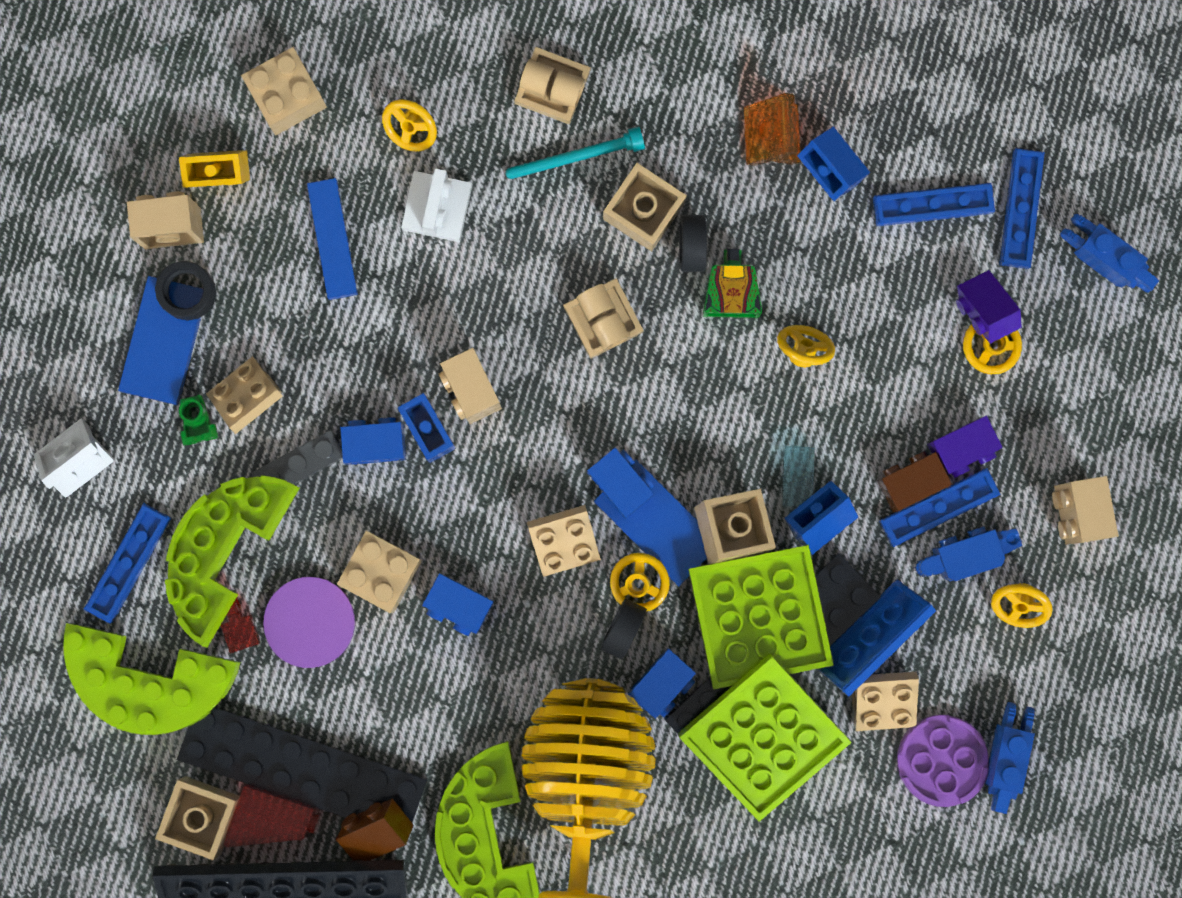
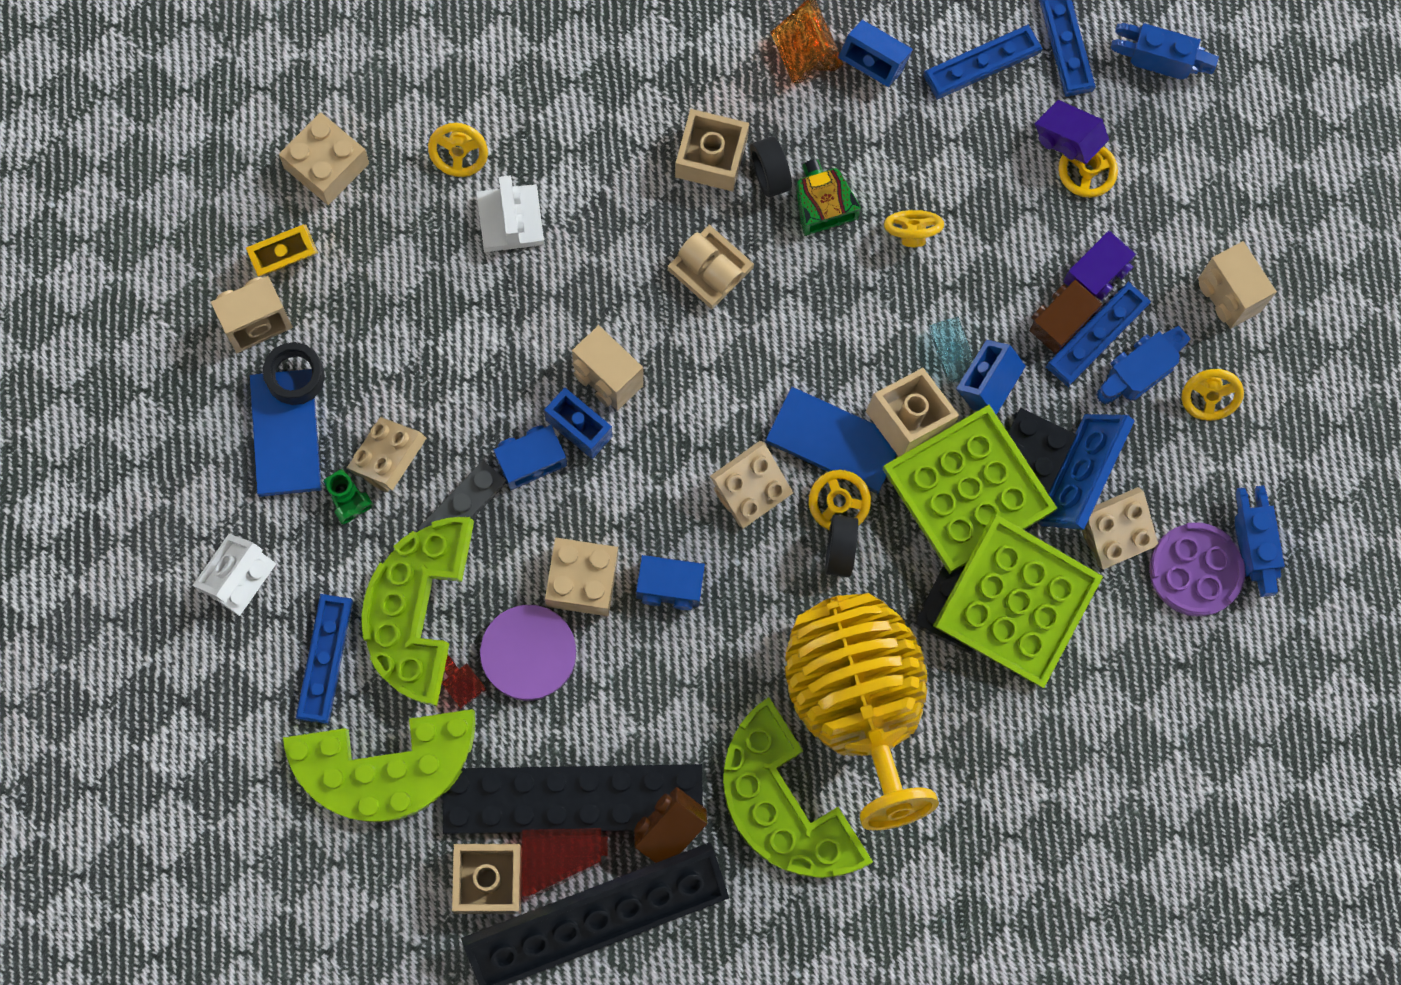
camera: 20 degrees left, 10 degrees down
blue tile [307,178,358,300] -> none
teal piece [505,126,645,179] -> none
tan plate [514,47,591,125] -> none
blue brick [587,448,654,519] -> none
blue brick [628,648,696,719] -> none

